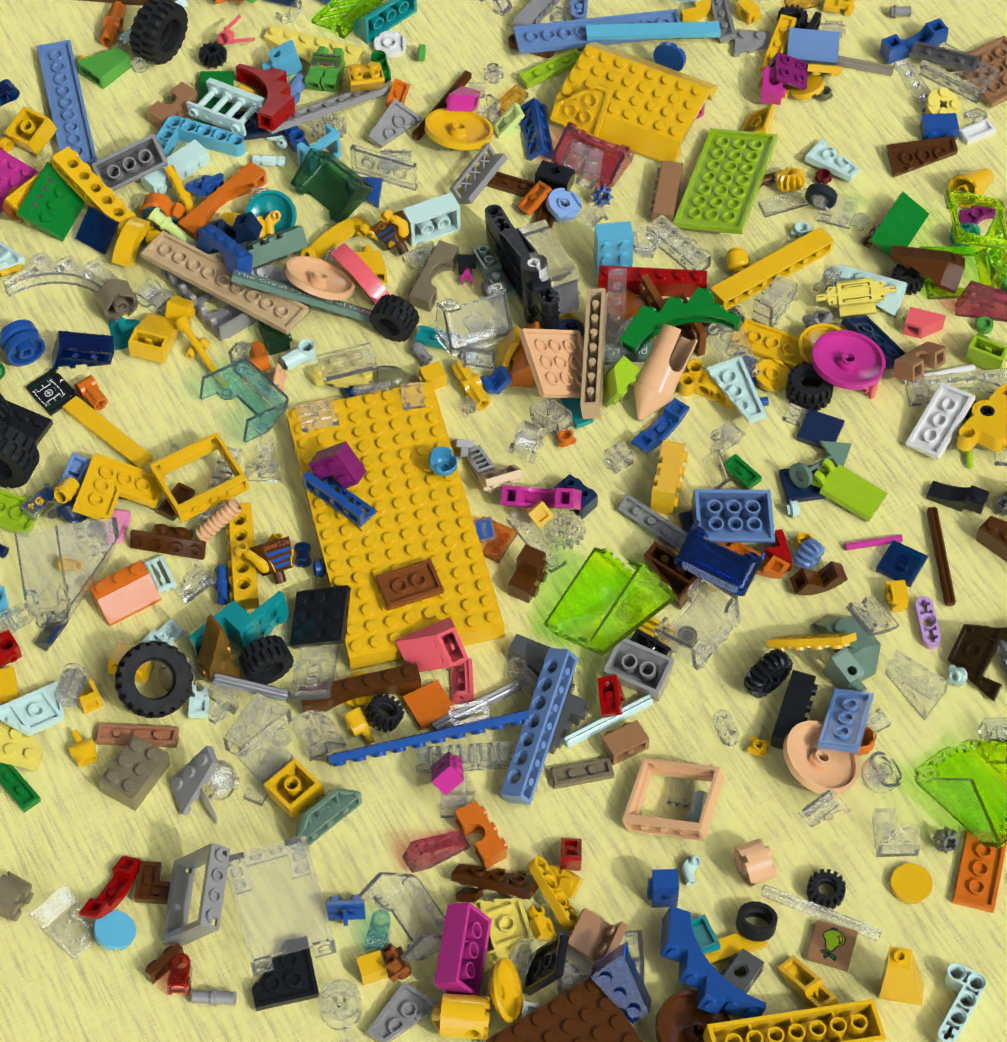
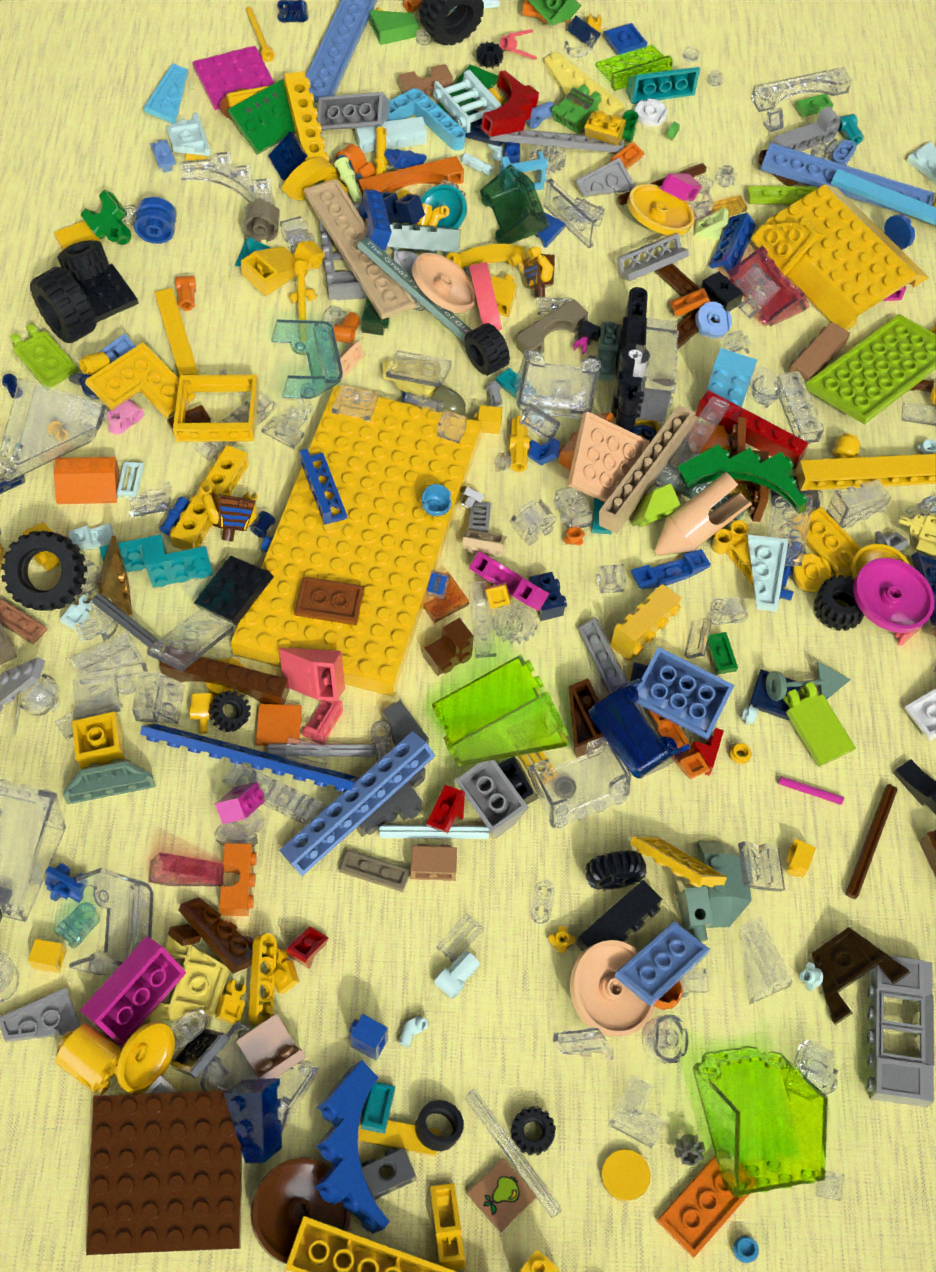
camera: 25 degrees right, 5 degrees up
yellow brick [4,106,57,156] -> none
tile [19,484,57,521] -> none
black piece [26,368,79,416] -> none
clear blue wedge [52,331,114,370] -> none
reddish brown bracket [130,524,206,560] -> none
light nougat piece [195,498,242,542] -> none
black tyre [238,635,294,685] -> none
medium azure torso [262,40,304,77] -> none
light aqua piece [280,339,317,371] -> none
magenta brick [308,441,366,489] -> none
dark orange hips [381,943,411,983] -> none
light aqua brick [403,192,461,247] -> none
yellow tile [495,326,521,370] -> none
blue gear [590,184,614,207] -> none
light nougat window [622,758,725,841] -> none
light nougat brick [733,839,777,887] -> none
clear plate [782,403,807,427] -> none
reddish brown brick [789,561,848,595] -> none
medium blue gear [793,538,825,570] -> none
dark blue tile [796,409,845,450] -> none
clear blue plate [876,540,928,588] -> none
lavender beam [914,596,941,650] -> none

